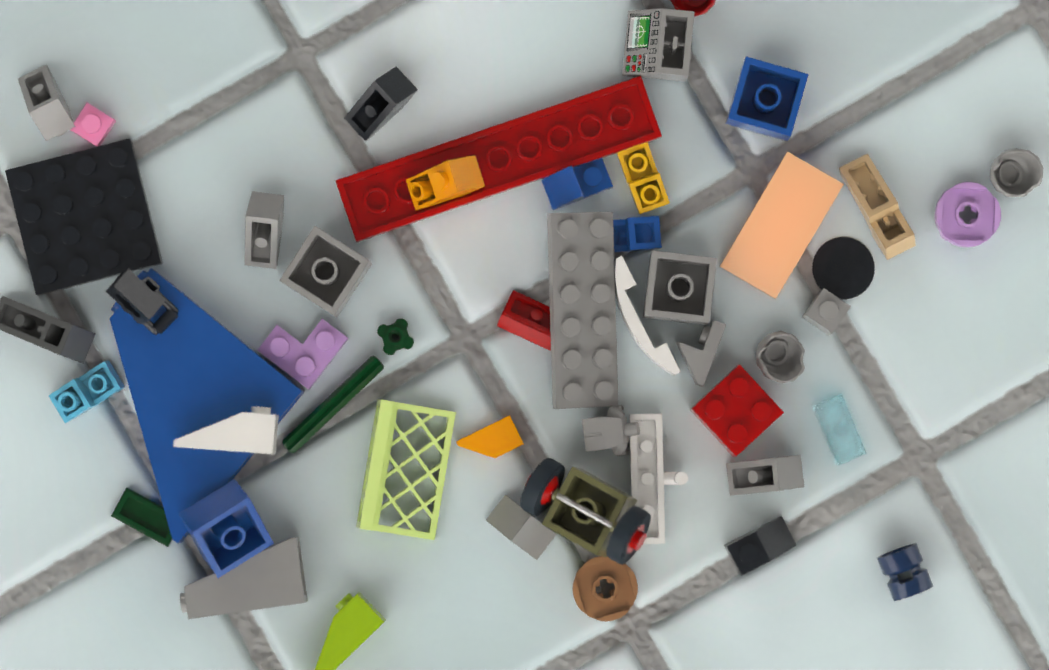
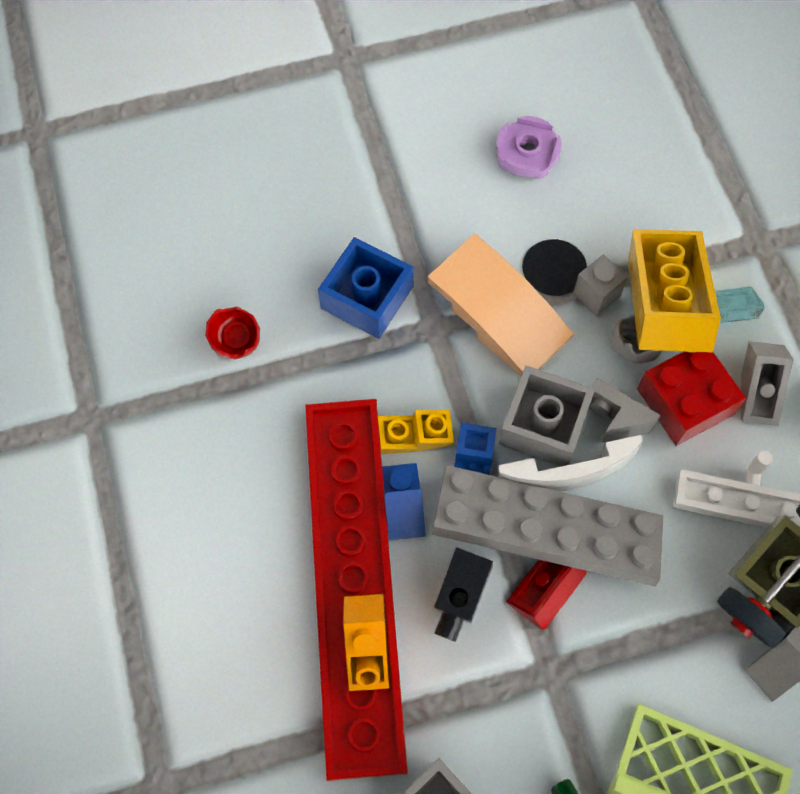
camera: 75 degrees left, 20 degrees down
black slope [344,66,418,141] -> none
dark green plate [377,318,414,355] -> none
light orange tile [456,415,524,458] -> none
light grey piece [582,405,640,456] -> none
light grey slope [622,8,695,82] -> none
tan slope [839,153,916,260] -> none
light grey hair [990,148,1044,197] -> none
none -> black torso [434,547,493,642]
none -> yellow brick [628,229,721,352]

